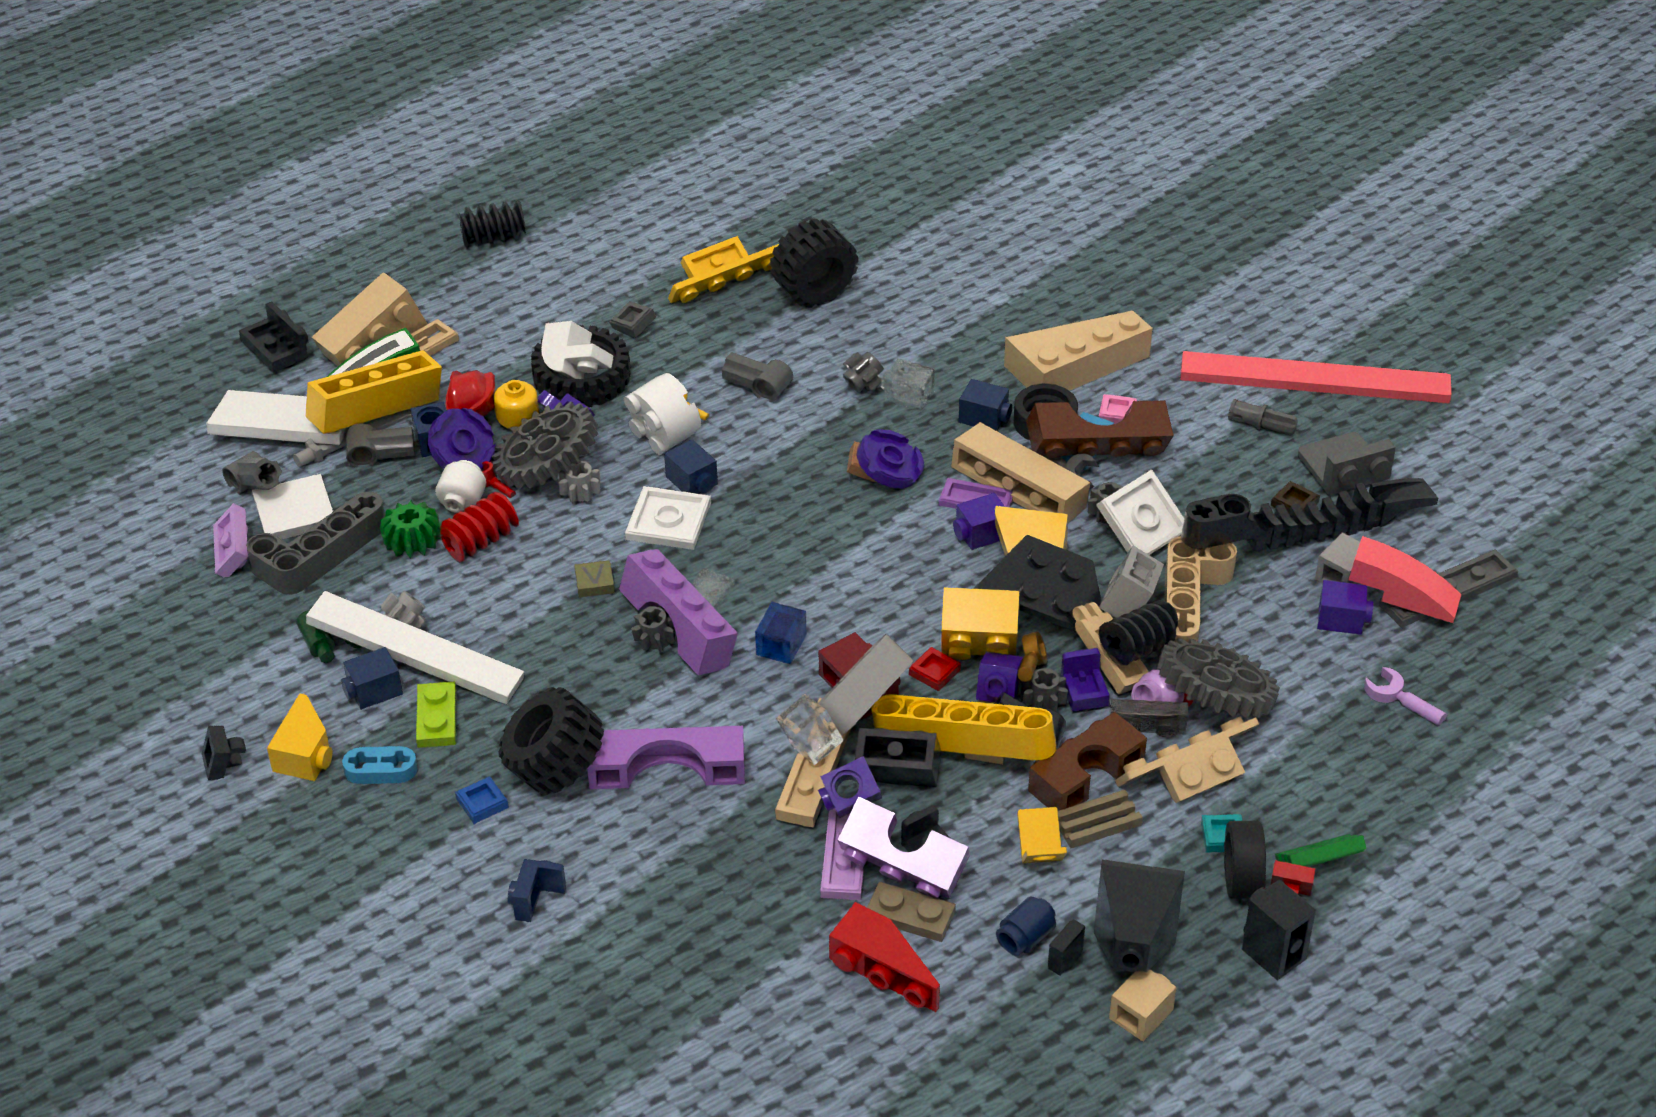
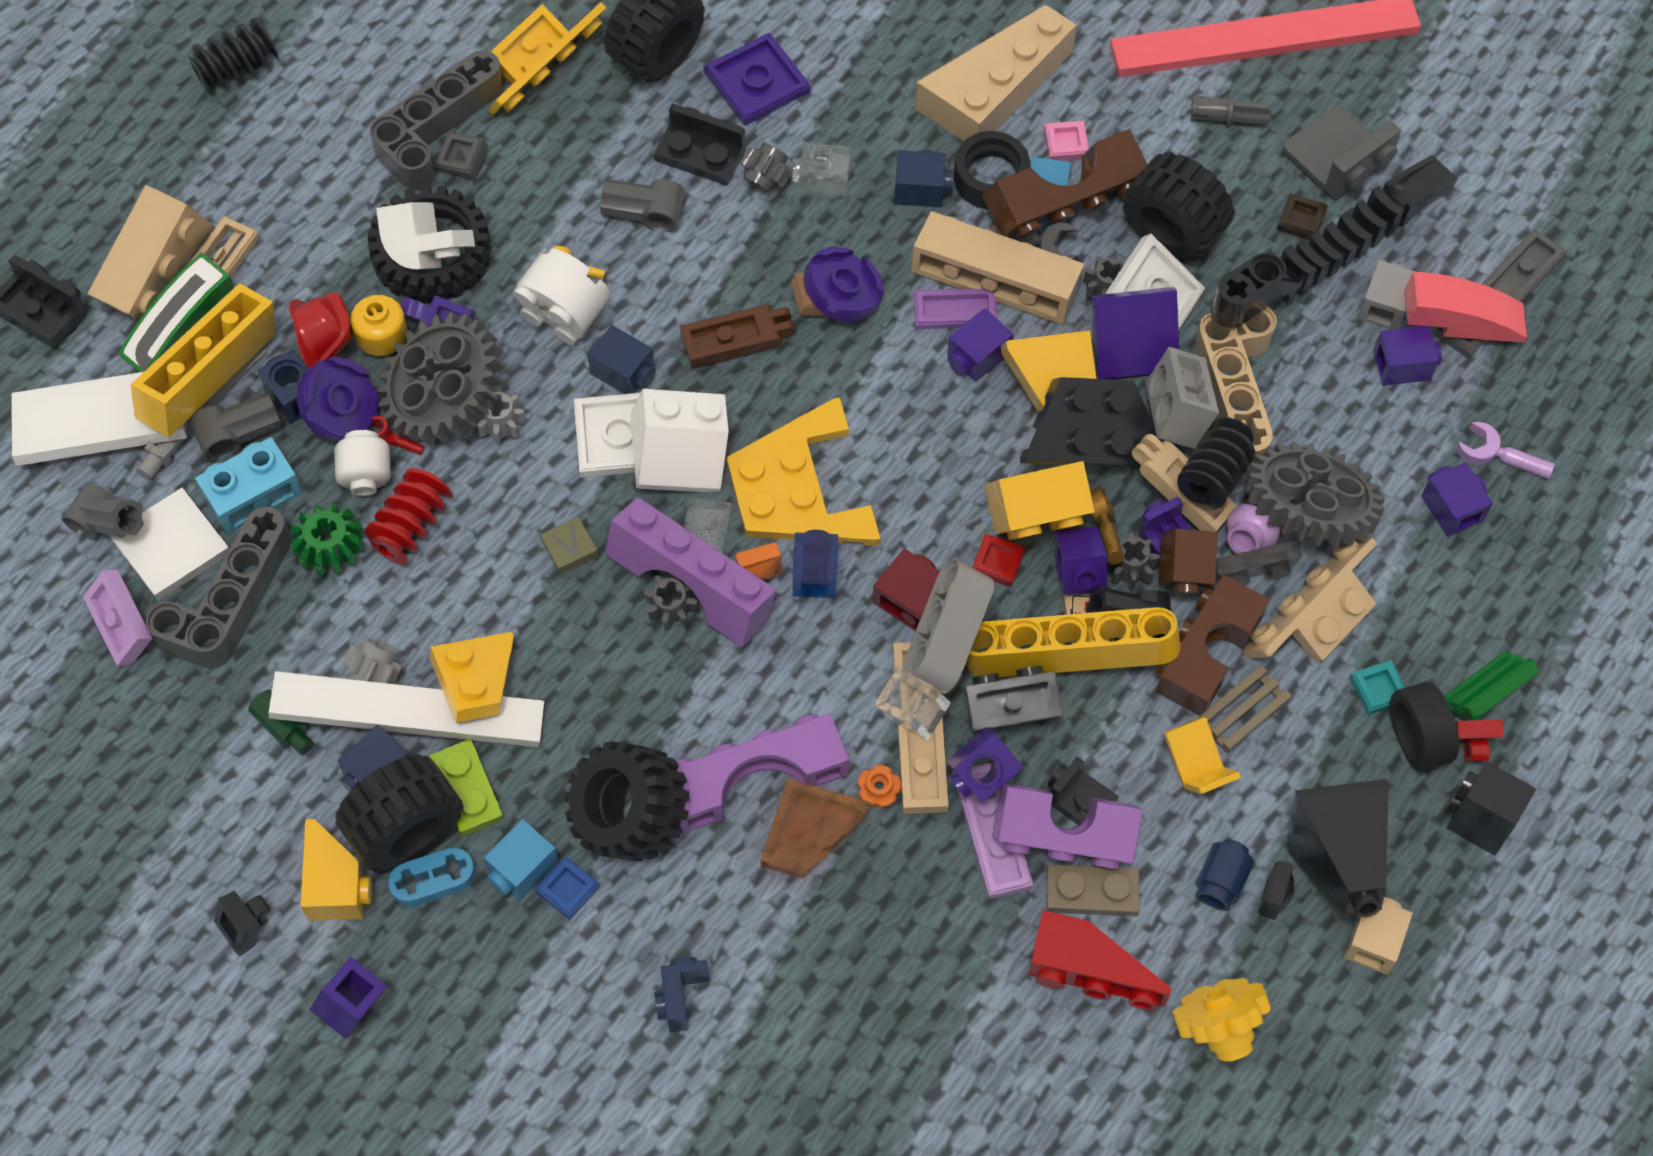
camera: 20 degrees left, 20 degrees up
none -> medium azure brick [195,437,302,534]
none -> dark purple brick [309,956,387,1039]
none -> black tyre [335,754,464,872]
none -> dark grey beam [370,50,504,191]
none -> yellow wing [429,632,514,723]
none -> dark azure brick [484,819,559,901]
none -> white slope [630,389,729,493]
none -> black bracket [653,104,746,186]
none -> reddish brown hinge [680,305,796,368]
none -> dark purple tile [703,32,811,126]
none -> yellow wing [726,397,881,546]
none -> orange tile [735,542,782,579]
none -> clear orange wing [760,779,871,879]
none -> orange plate [857,765,901,807]
none -> dark purple tile [1092,287,1179,379]
none -> black tyre [1122,152,1235,262]
none -> reddish brown brick [1159,529,1218,594]
none -> yellow plant [1172,978,1271,1061]
none -> dark purple brick [1421,462,1493,537]

